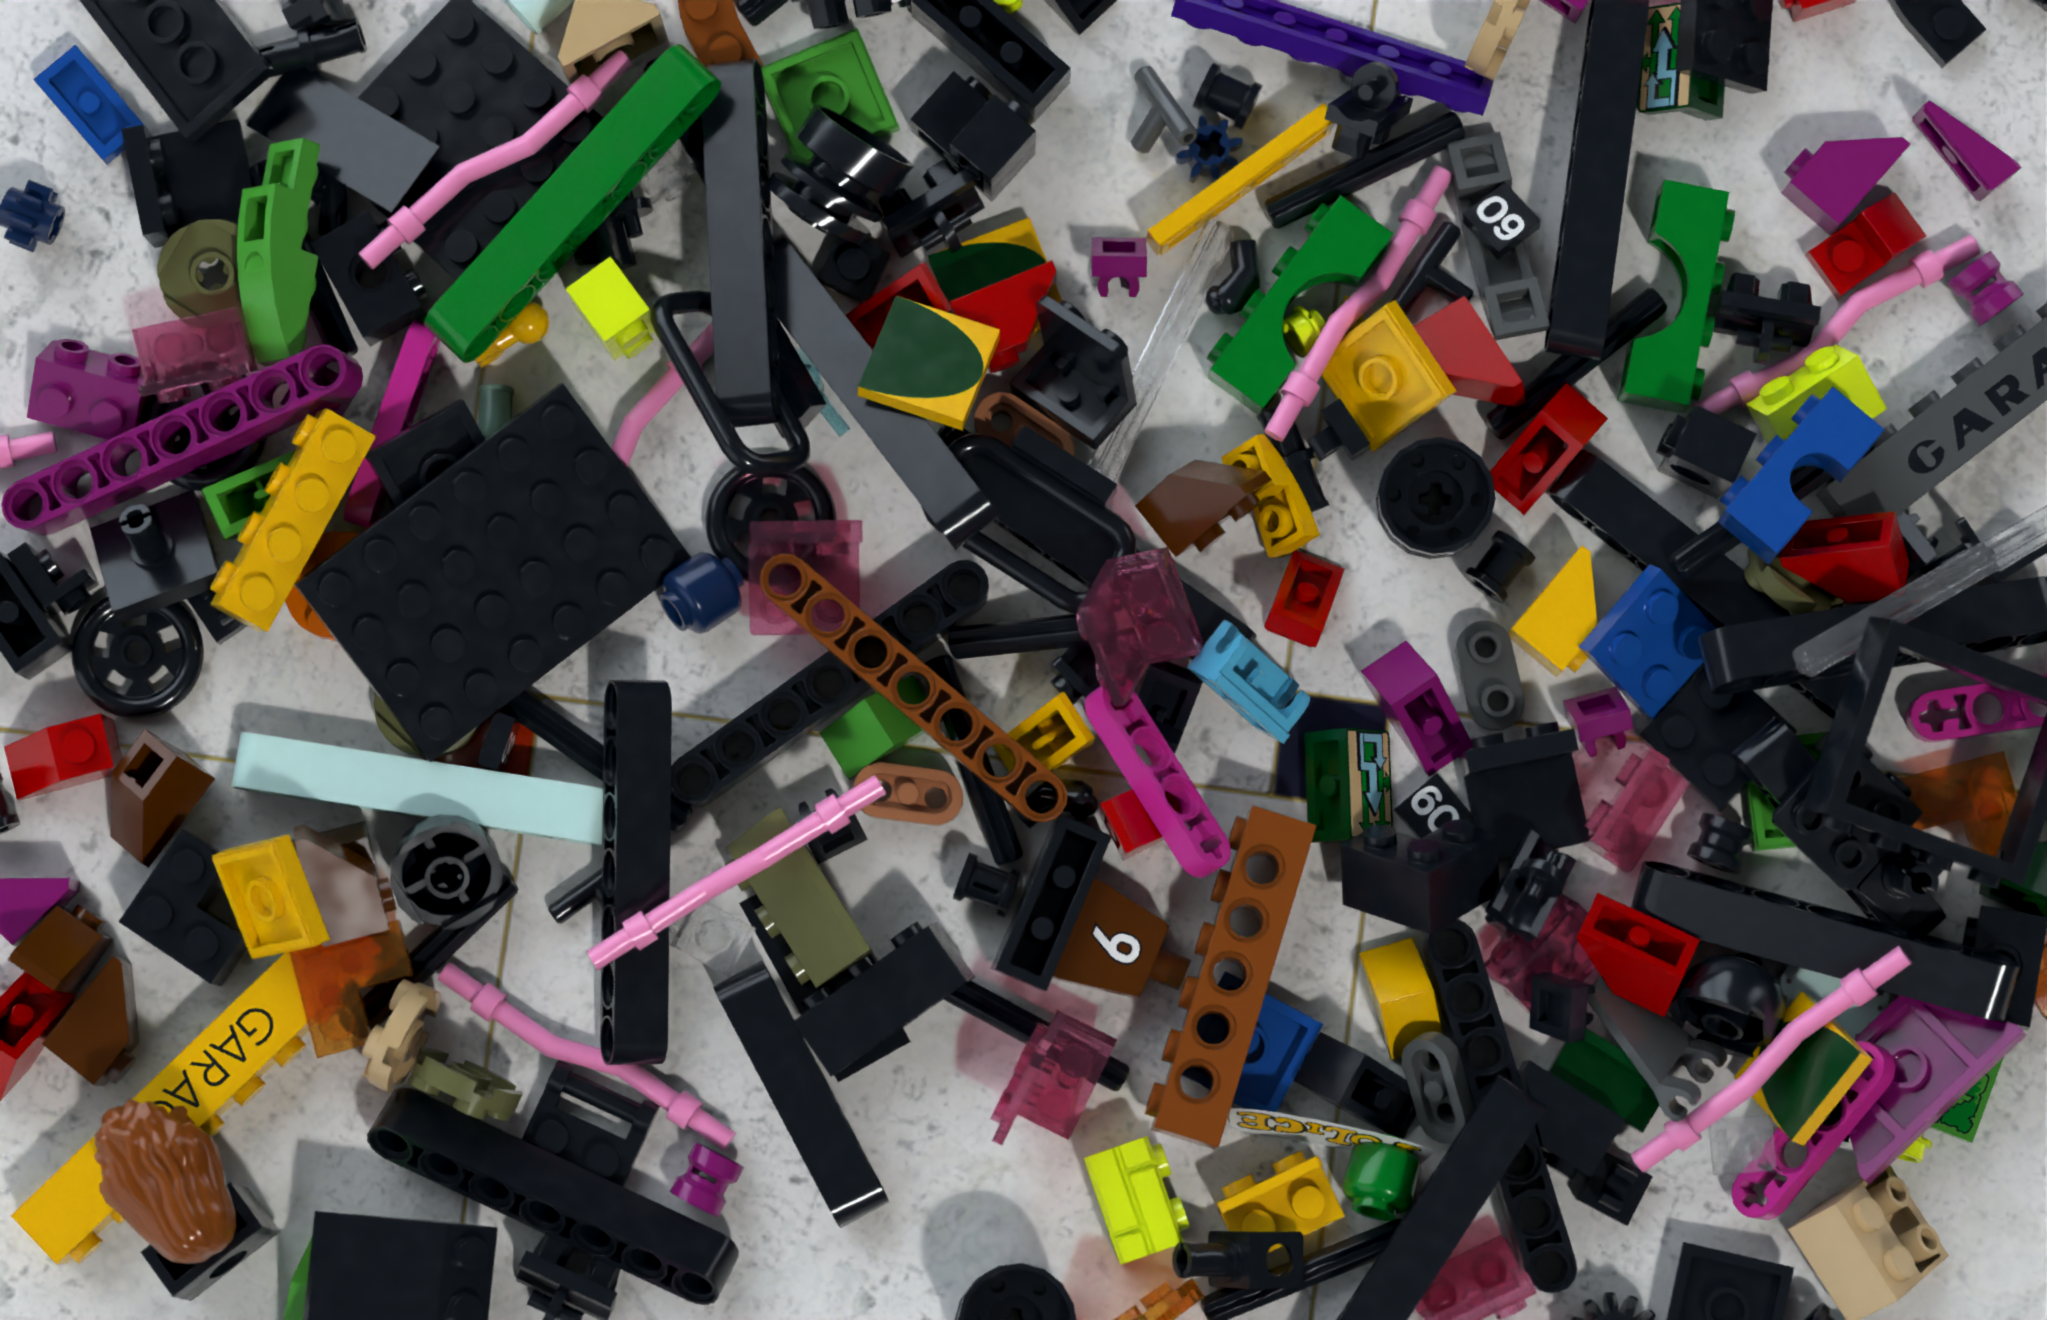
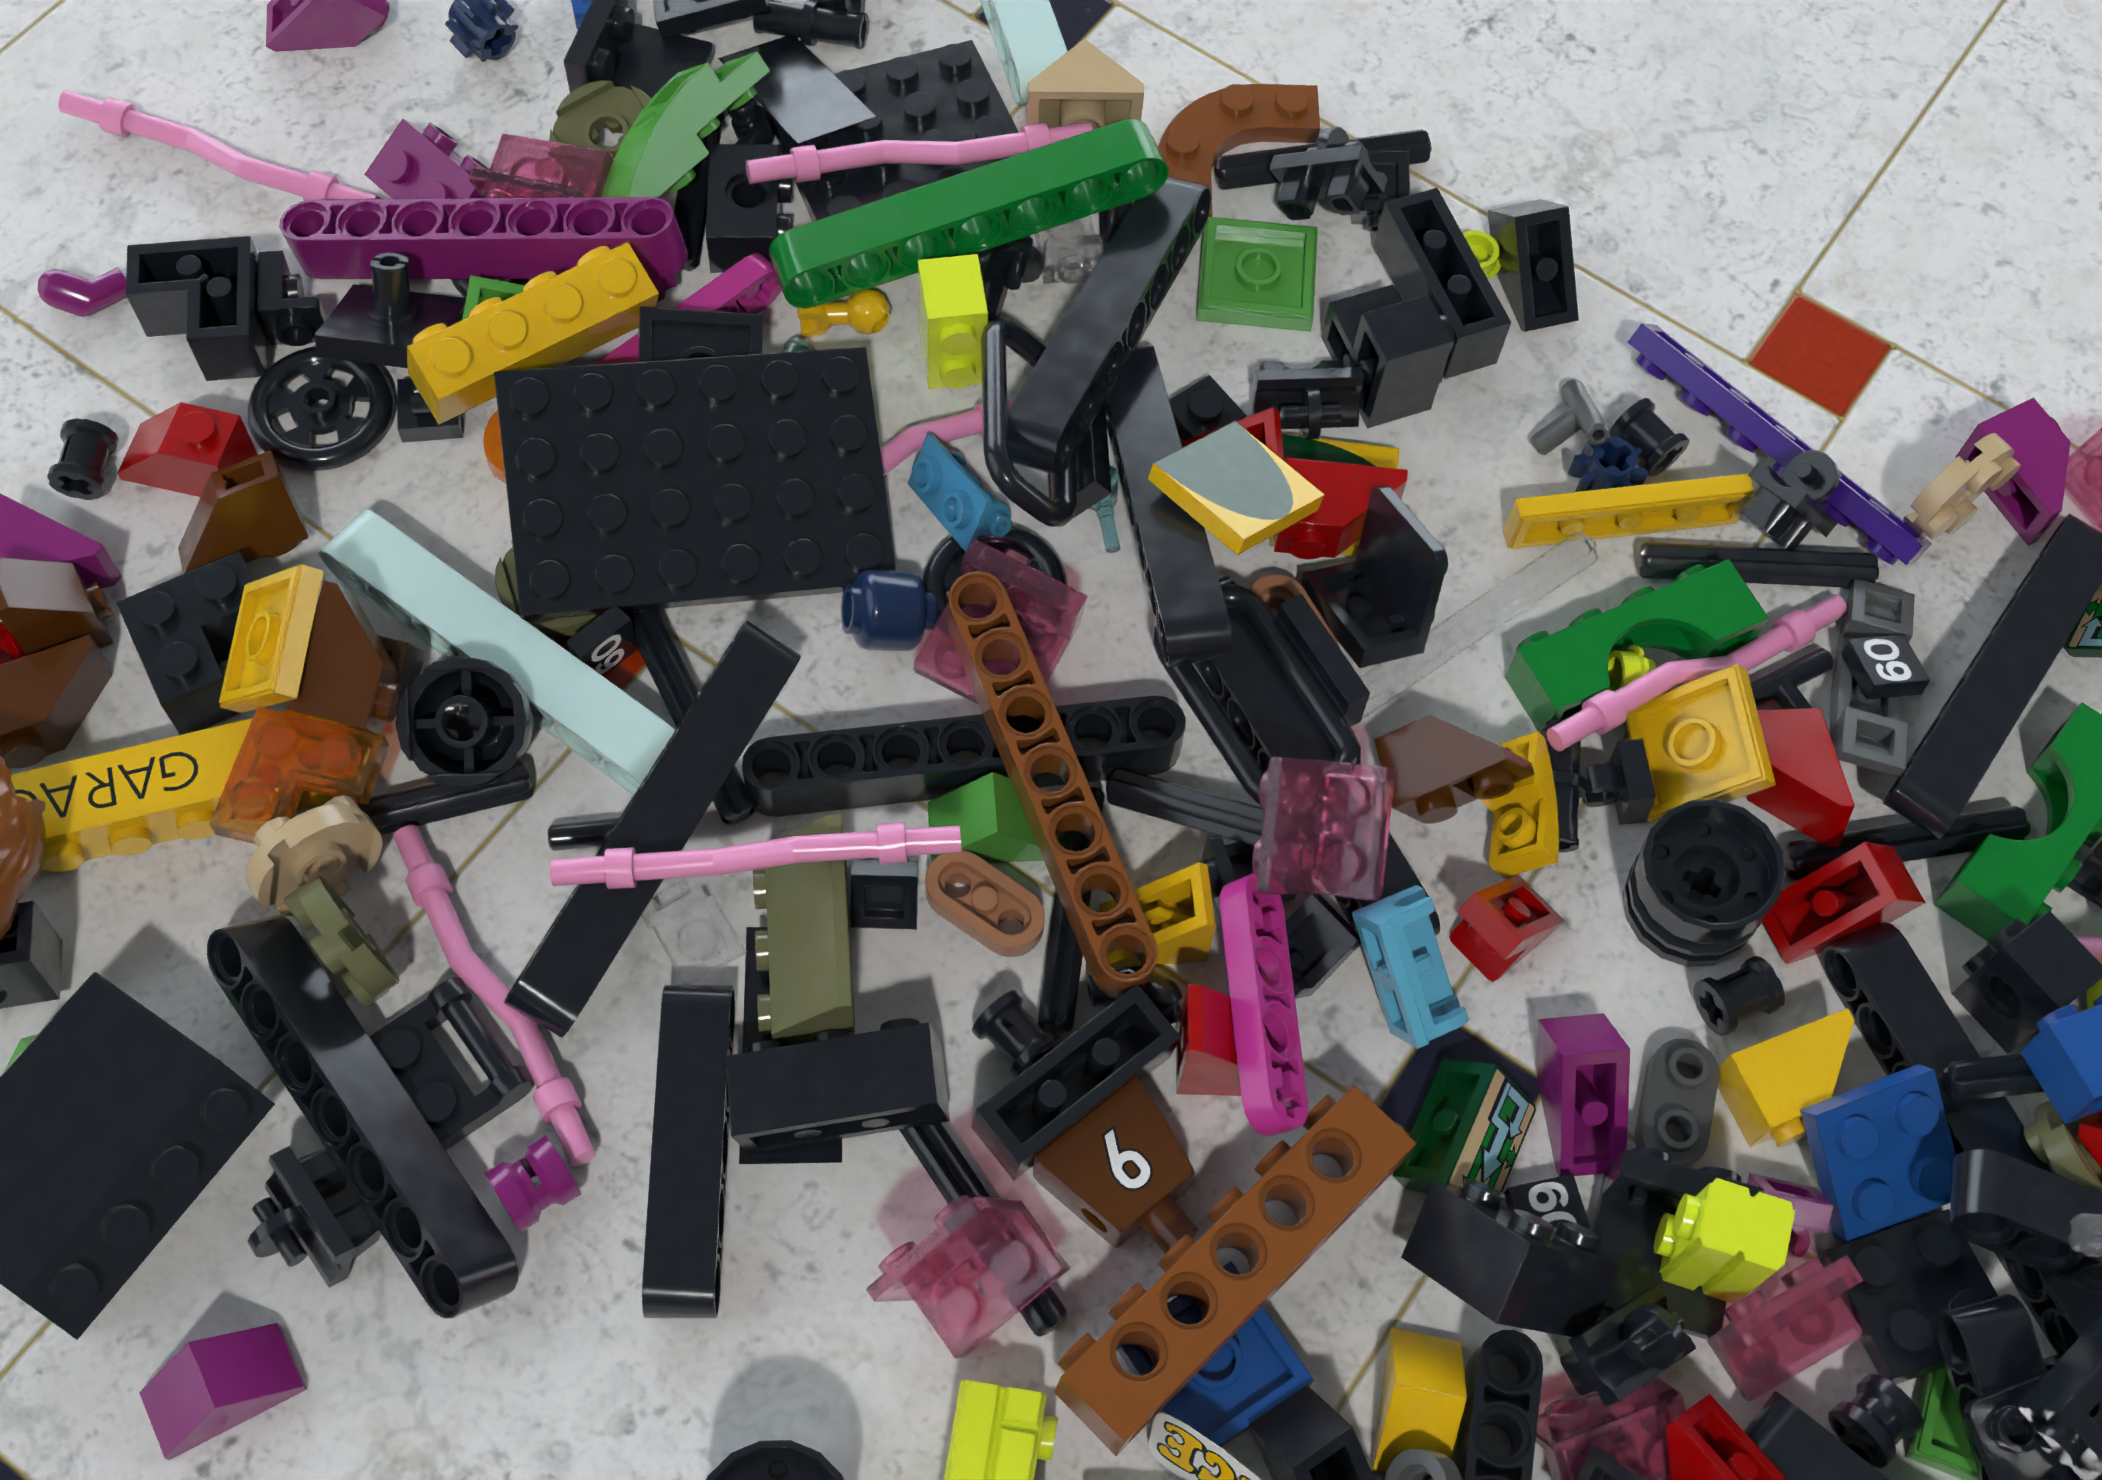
camera: 25 degrees right, 20 degrees down
black wheel [766,104,913,246] -> none
magenta tile [1091,237,1147,297] -> none
black arm [1206,240,1260,315] -> none
none -> dark azure hinge [907,433,1012,553]
none -> neon yellow brick [1654,1178,1795,1304]

